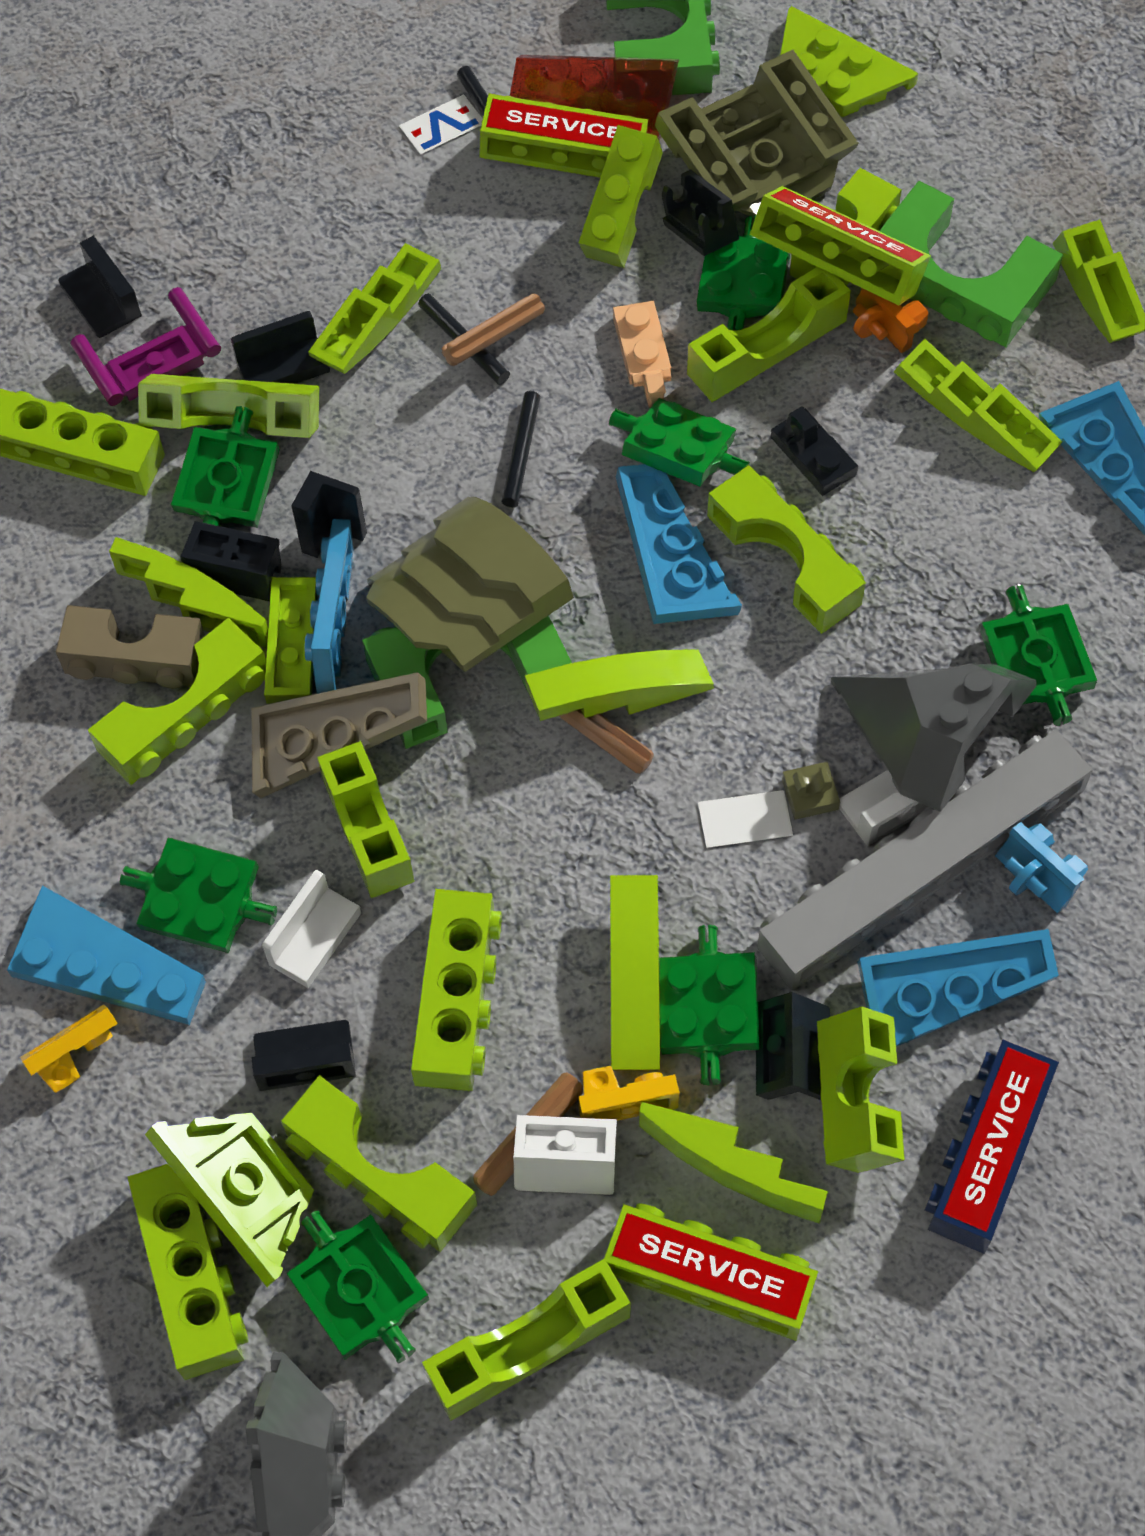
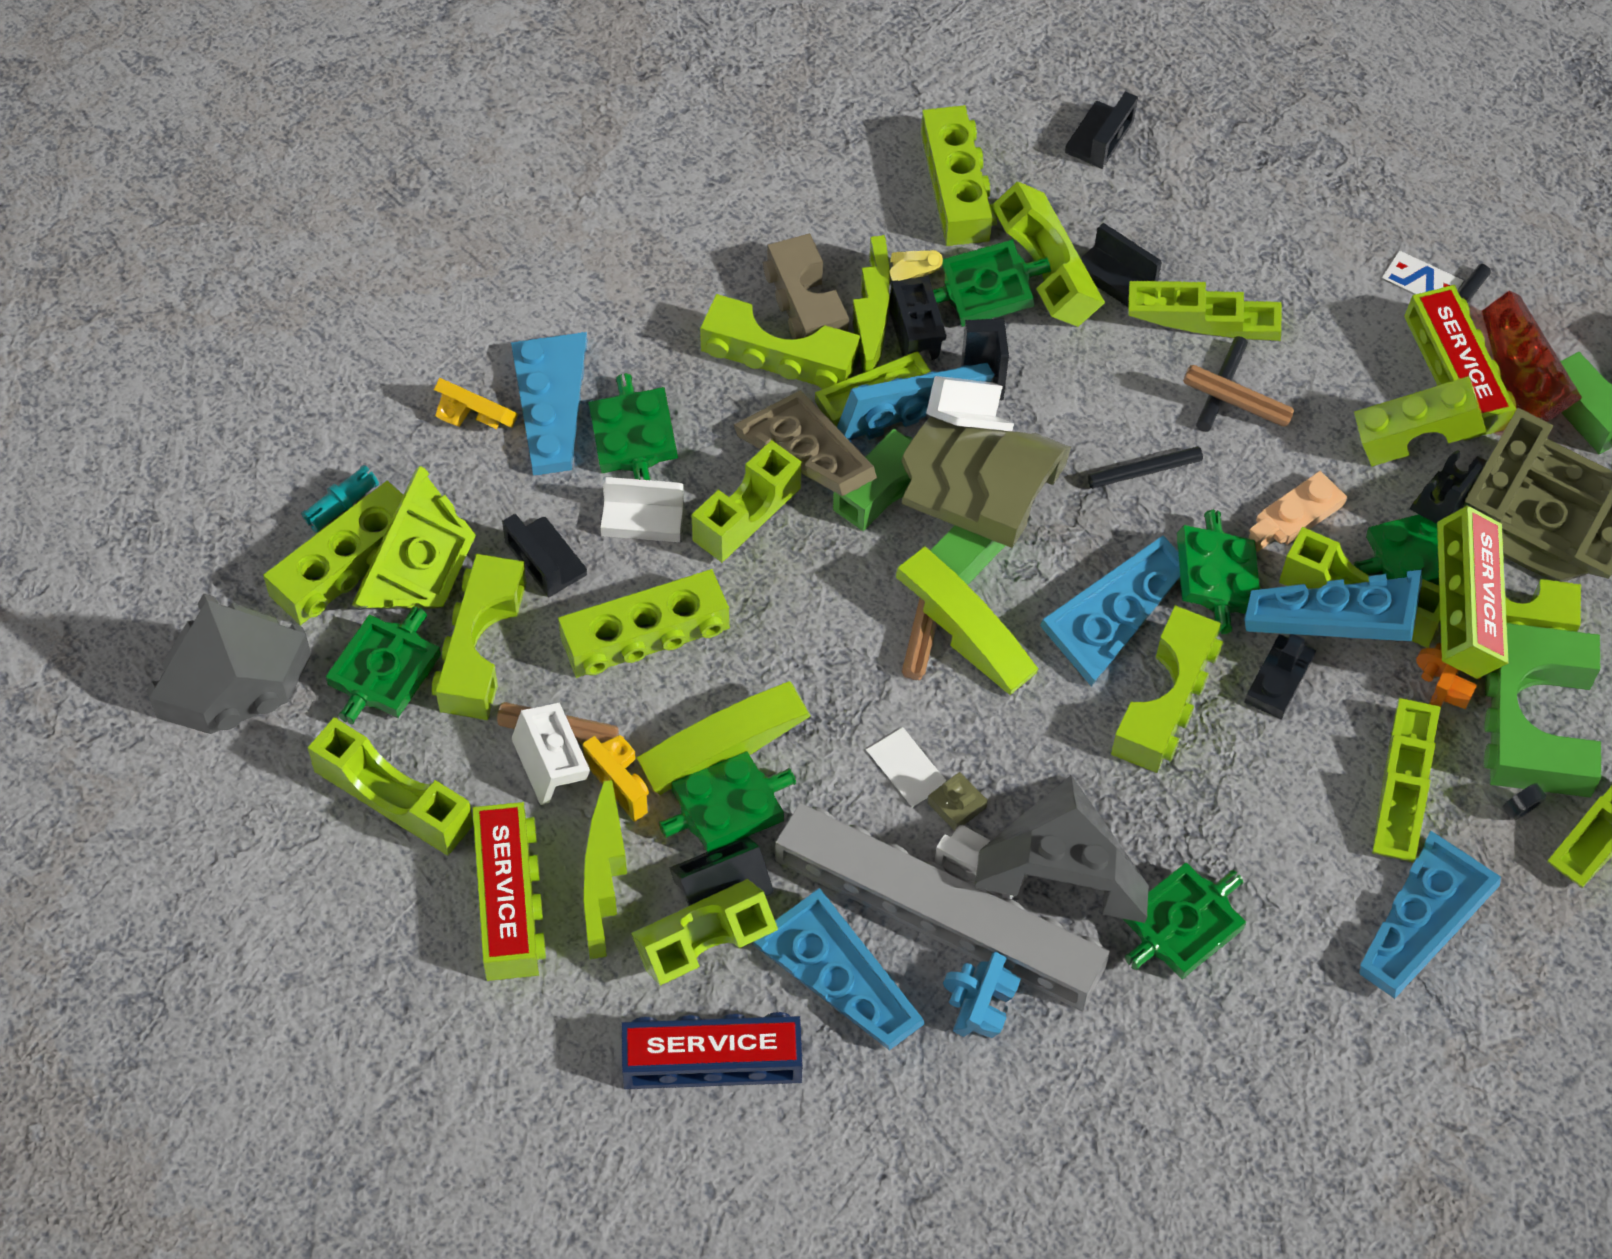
camera: 60 degrees right, 5 degrees down
magenta plate [70,287,221,406] -> none
none -> teal pin [301,465,379,533]
none -> light yellow helmet [890,250,943,281]
none -> white panel [926,376,1014,431]
none -> dark azure wing [1245,570,1422,641]
none -> black tile [1502,783,1546,820]

